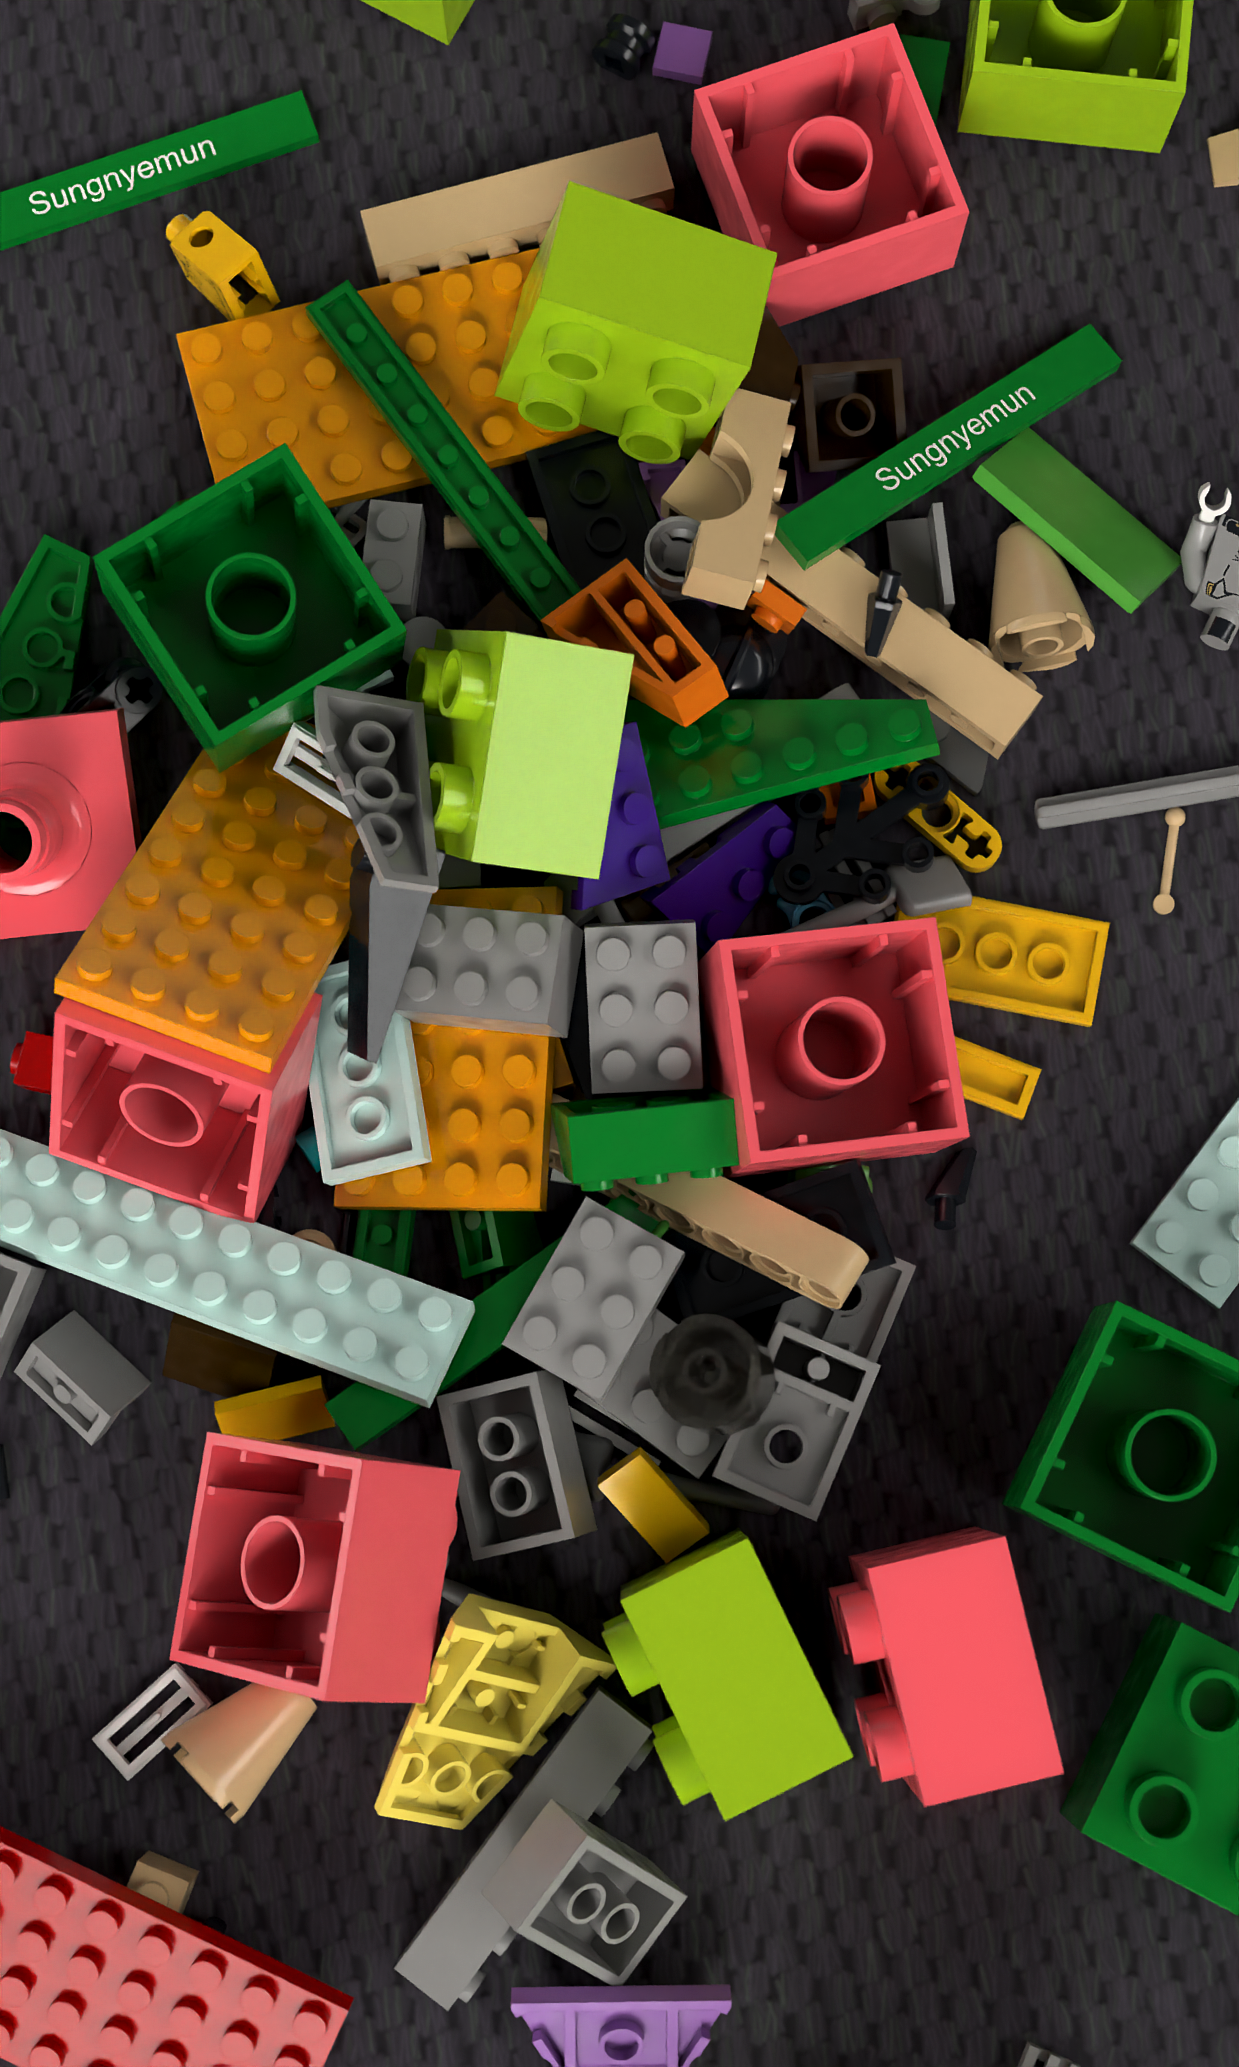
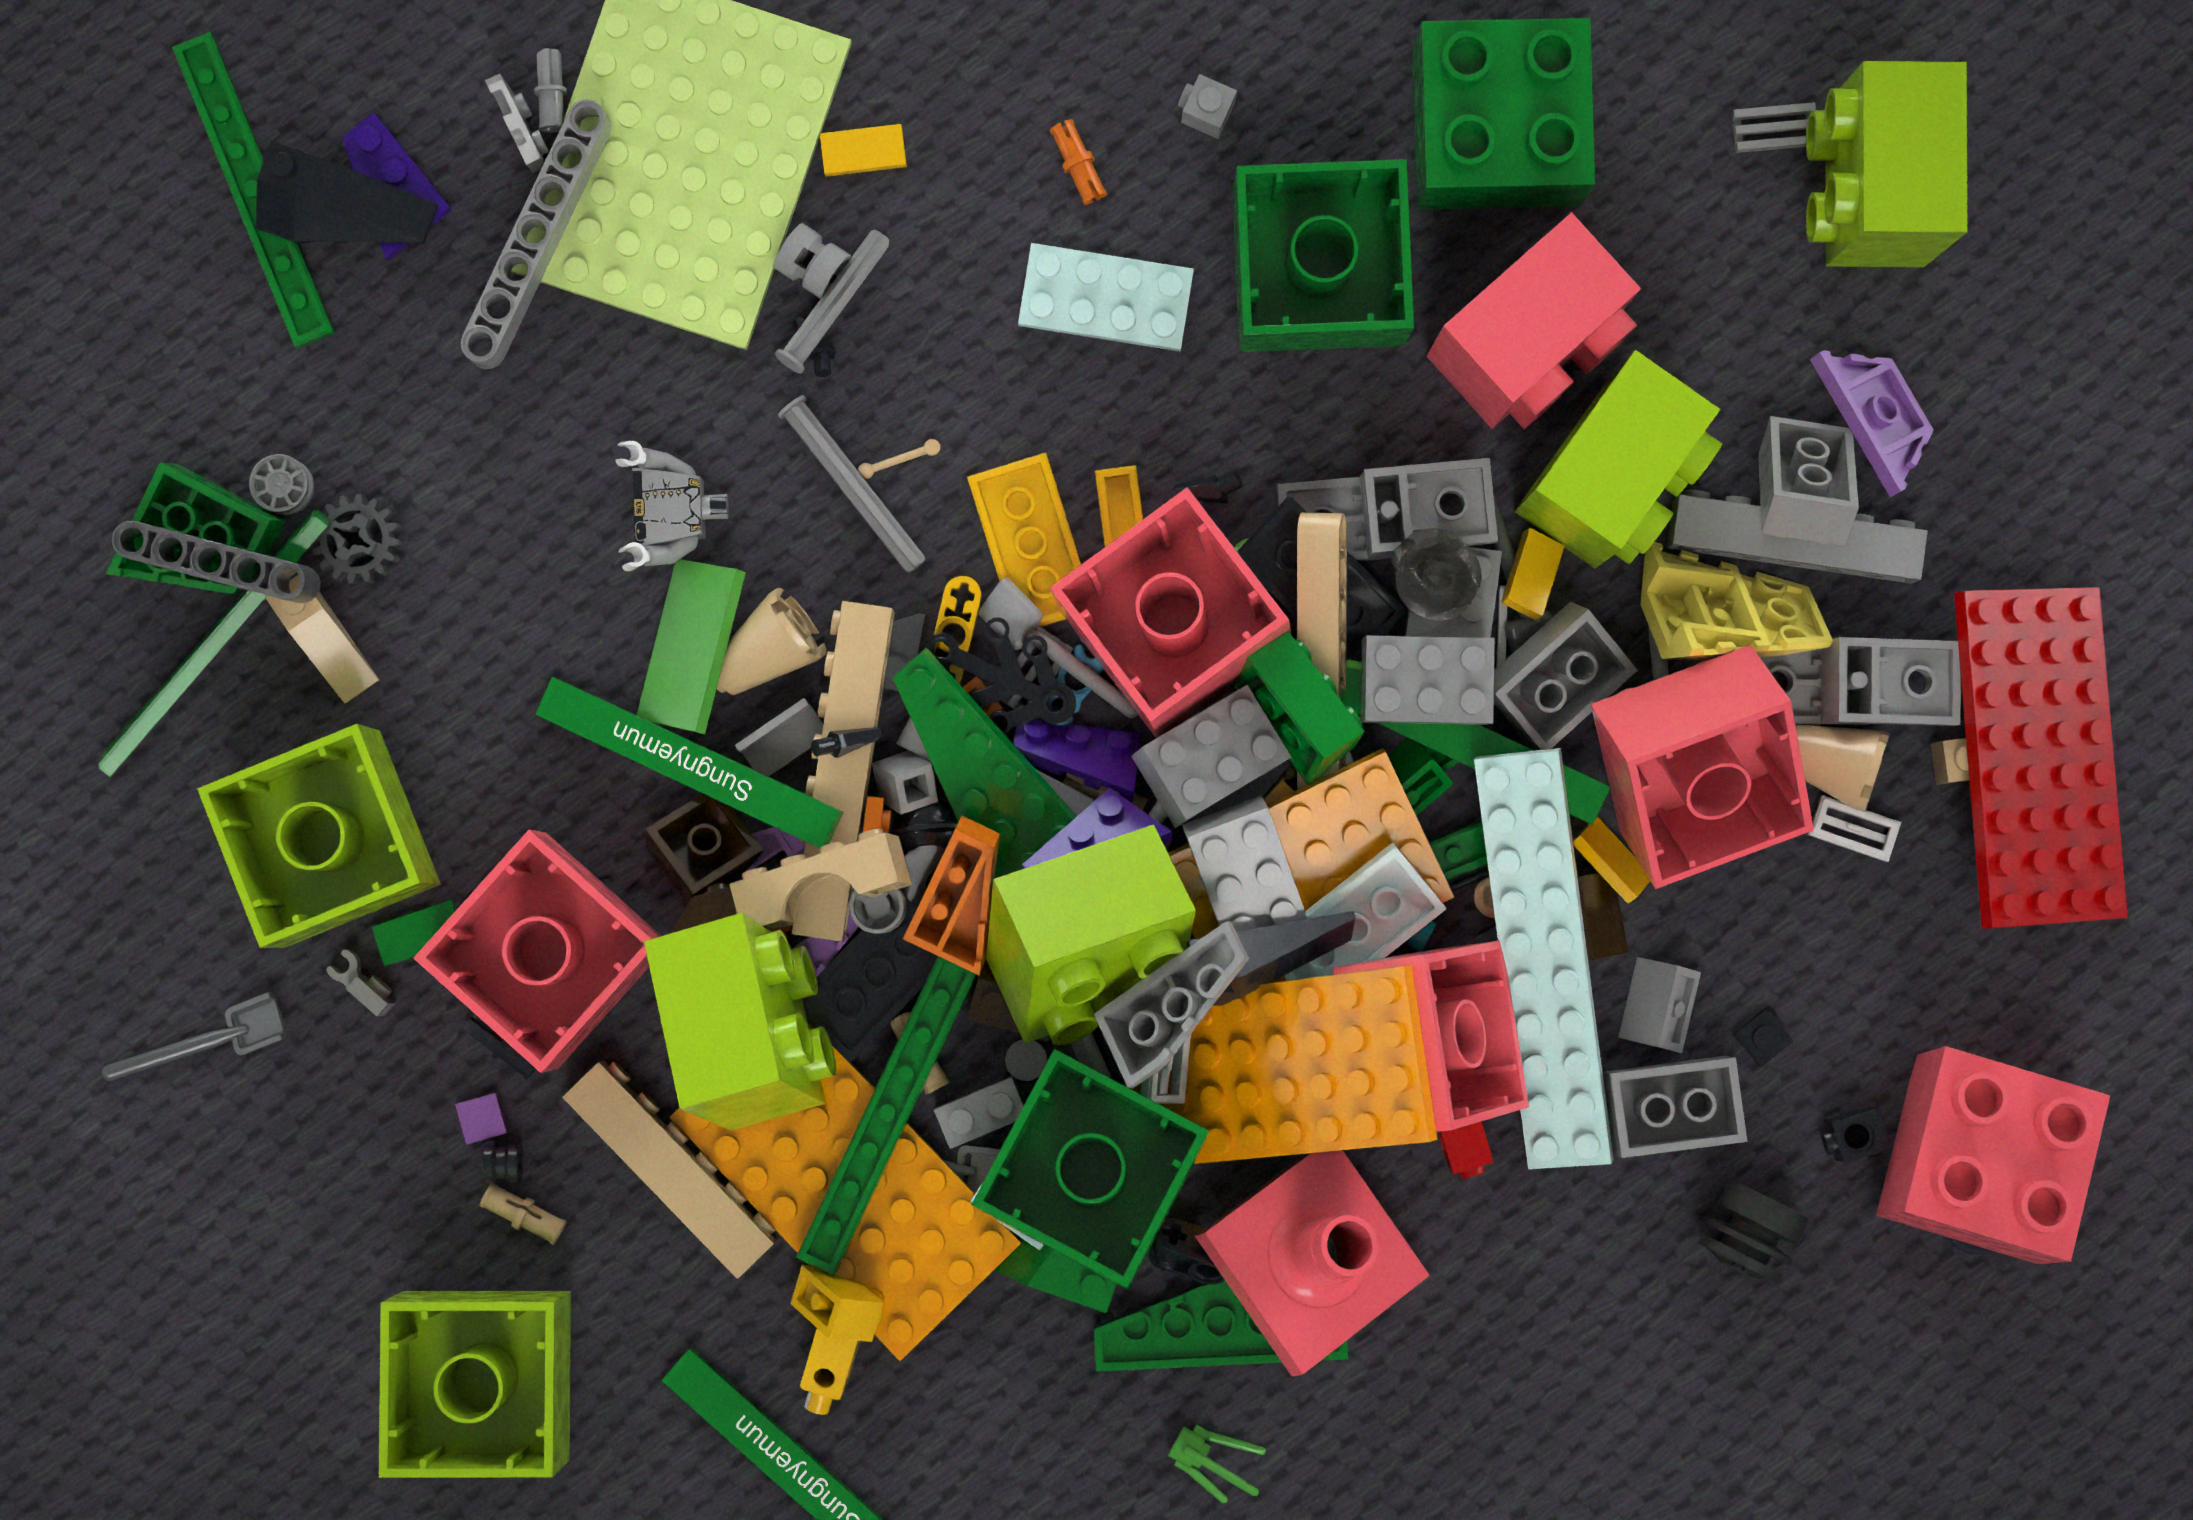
camera: 120 degrees left, 5 degrees up
none -> tan pin [479,1183,567,1245]
none -> yellow slope [790,1265,884,1342]
none -> light grey brick [872,750,938,814]
none -> light grey bracket [1760,637,1961,727]

